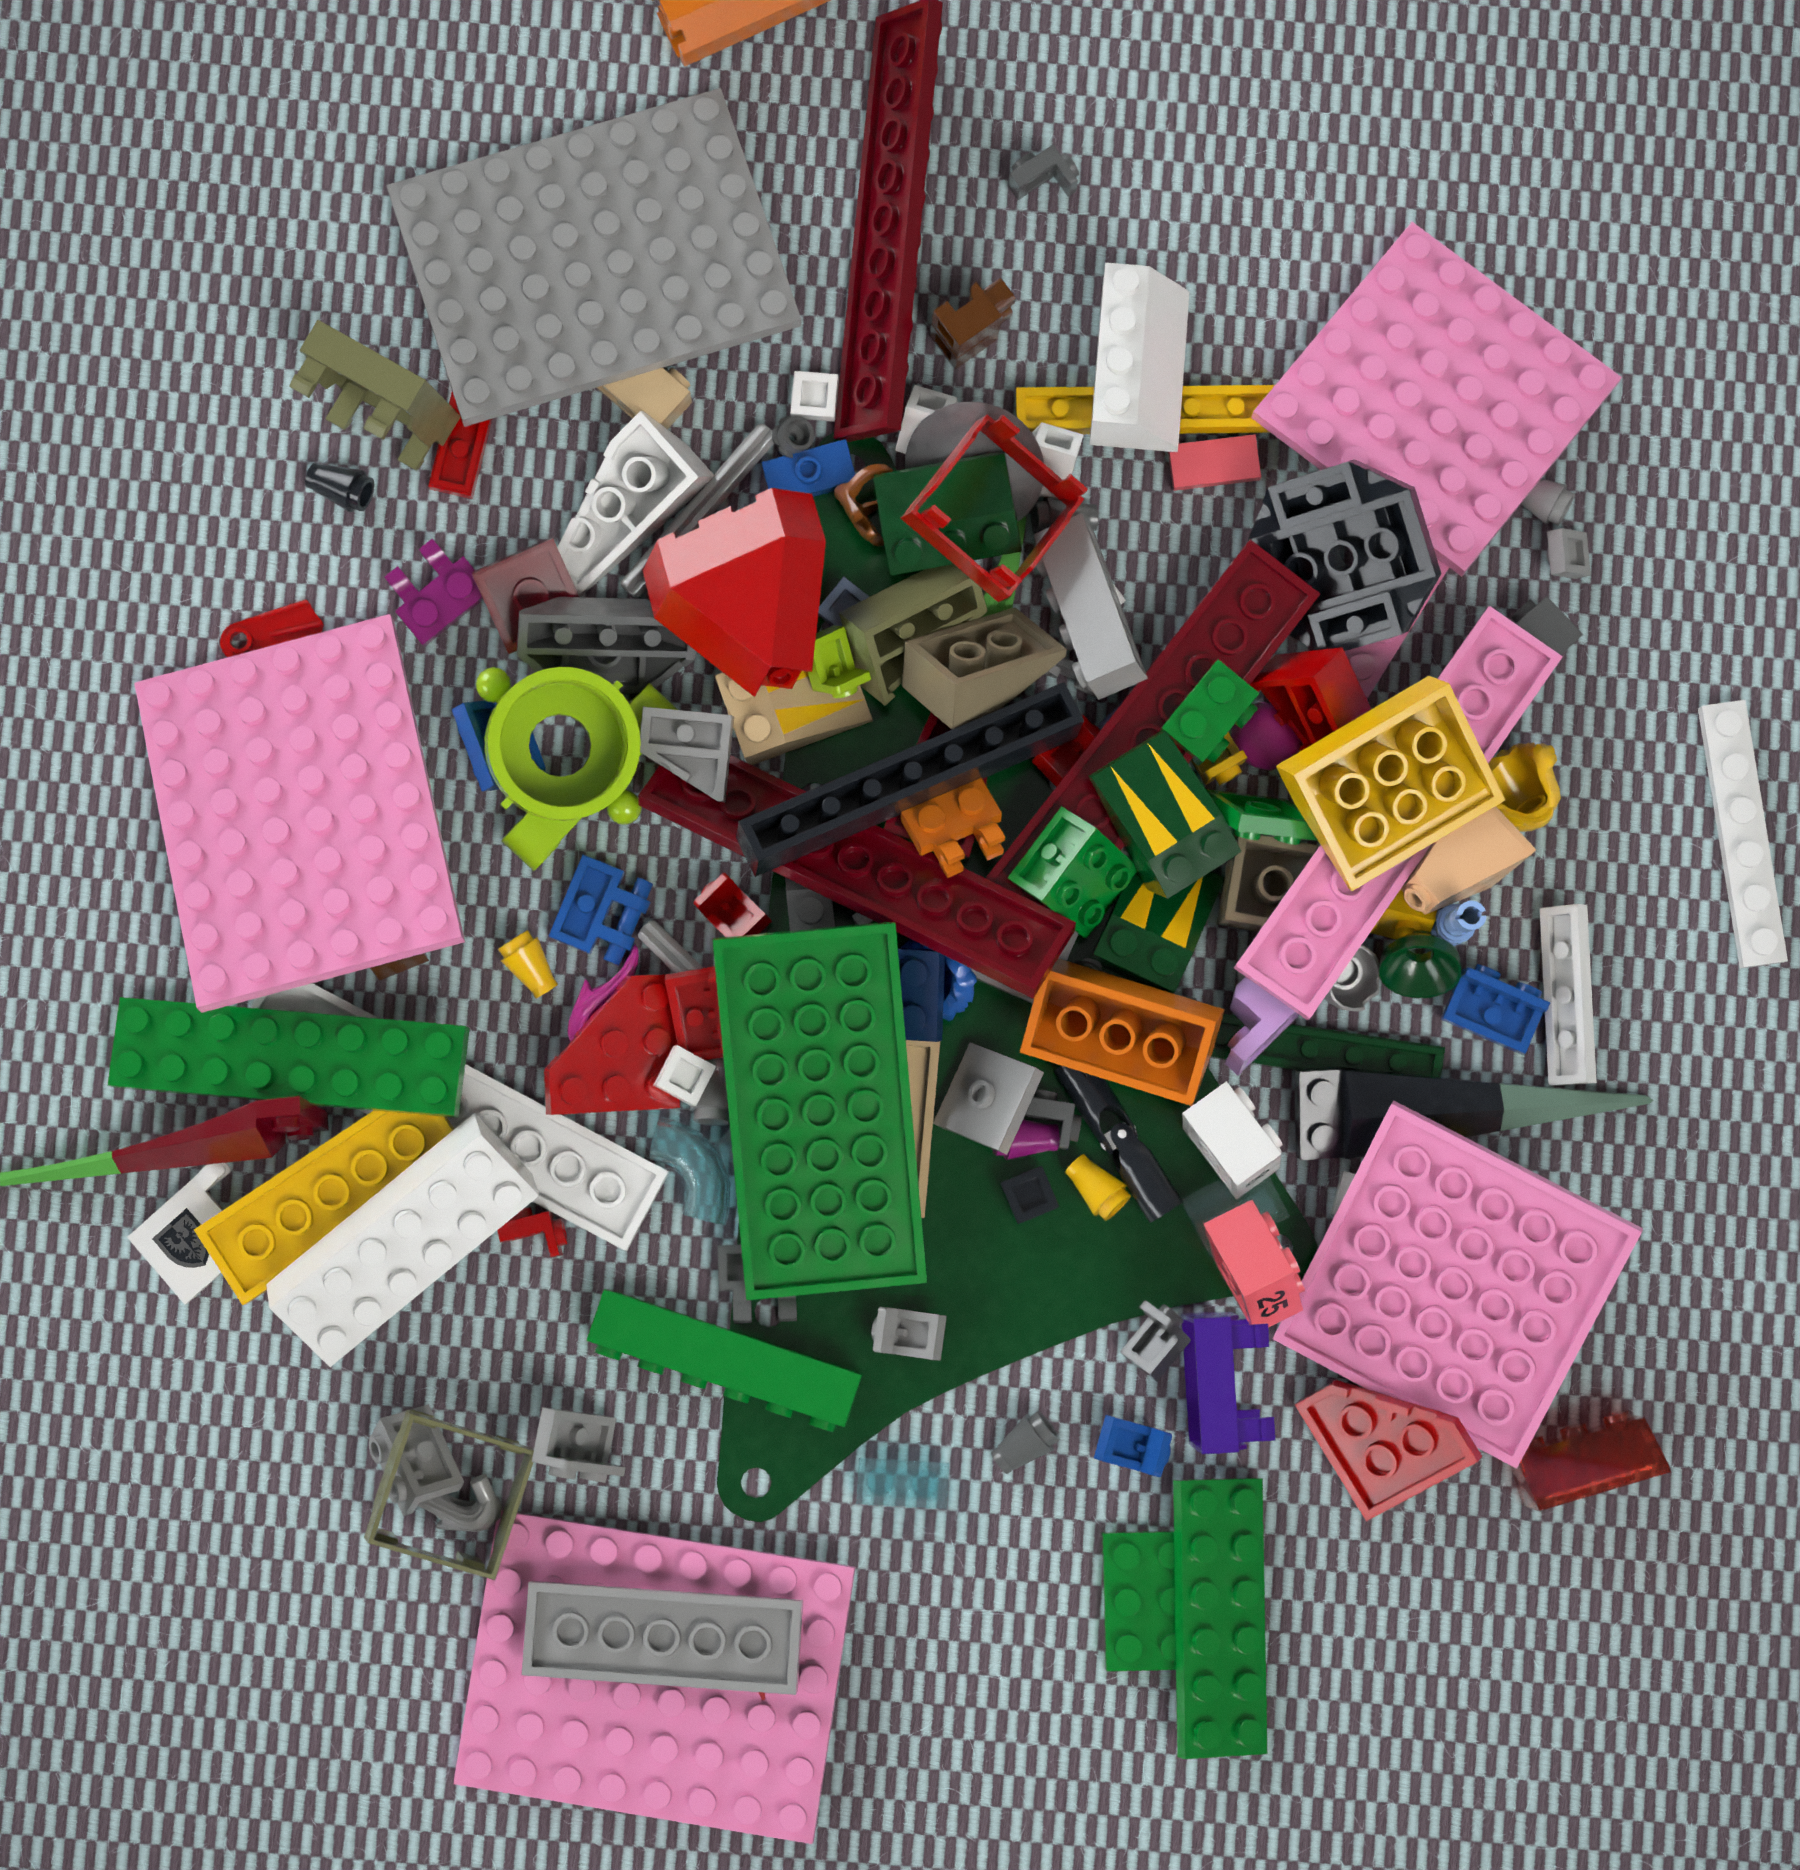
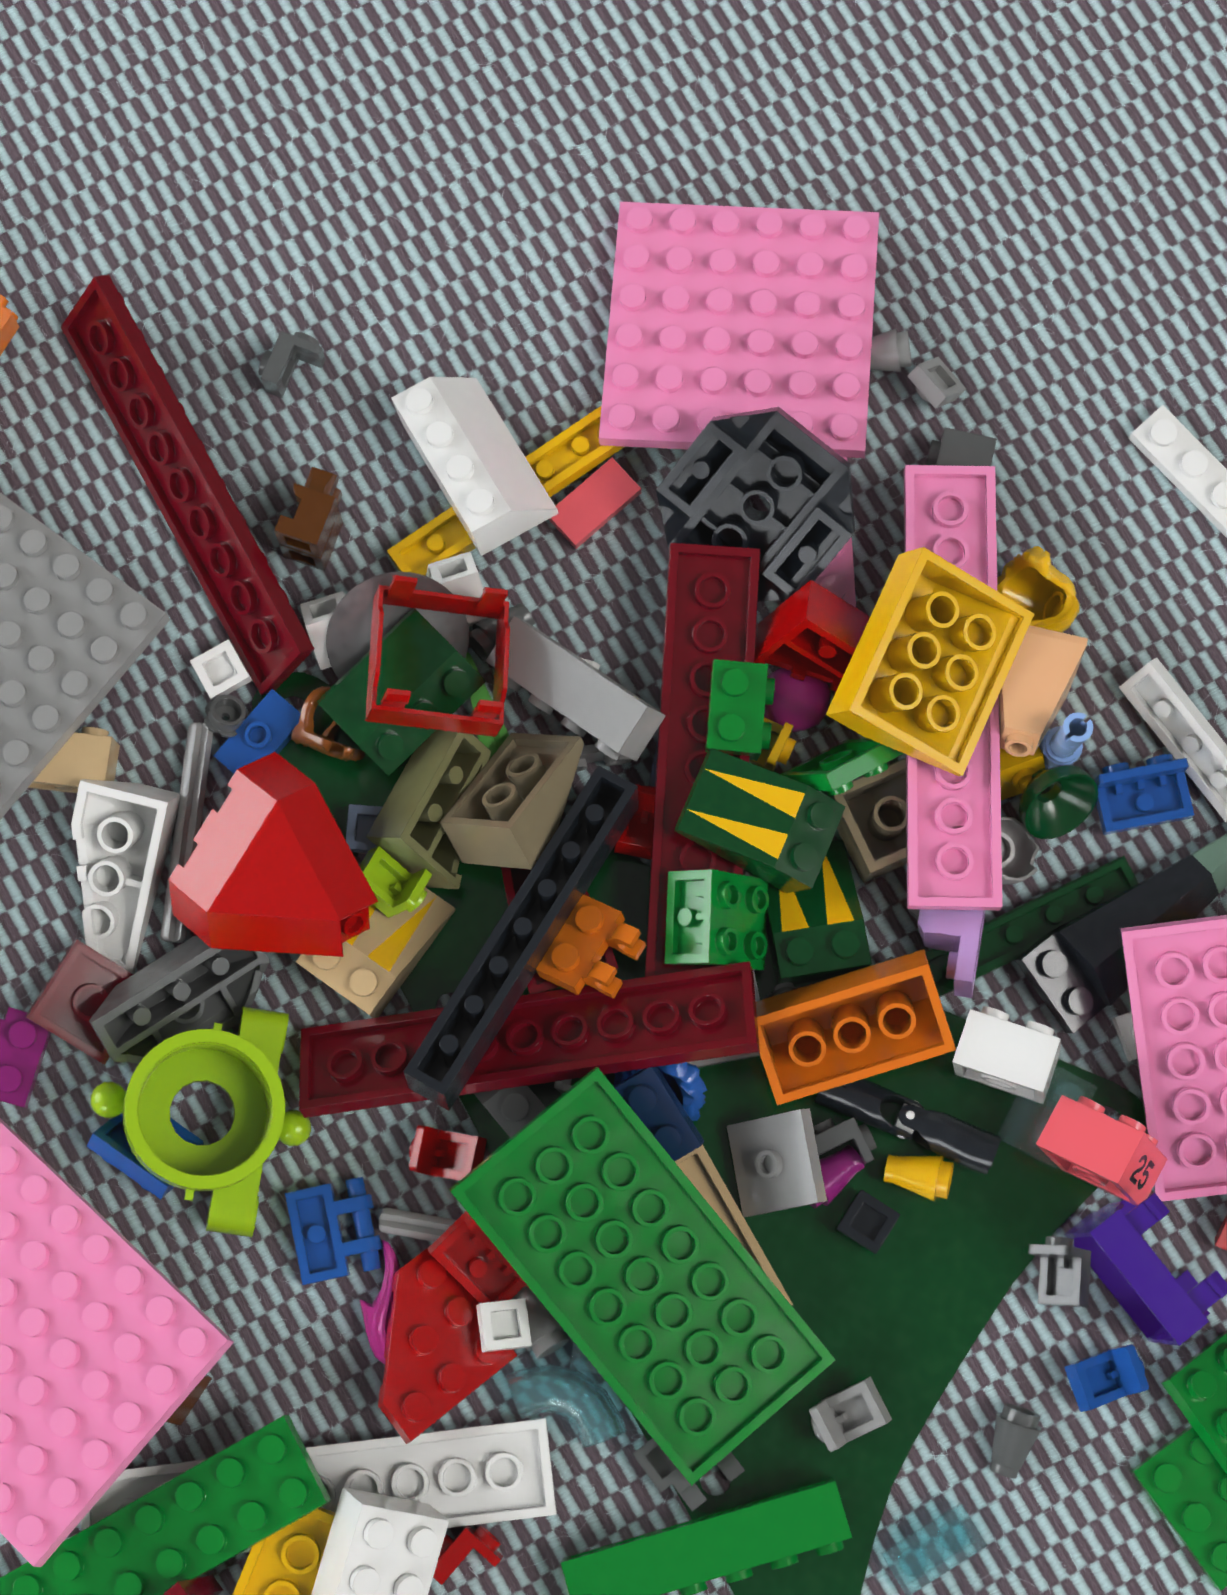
camera: 30 degrees left, 5 degrees down
yellow cone [498,930,558,999] -> none
light grey wing [640,707,734,802] -> none

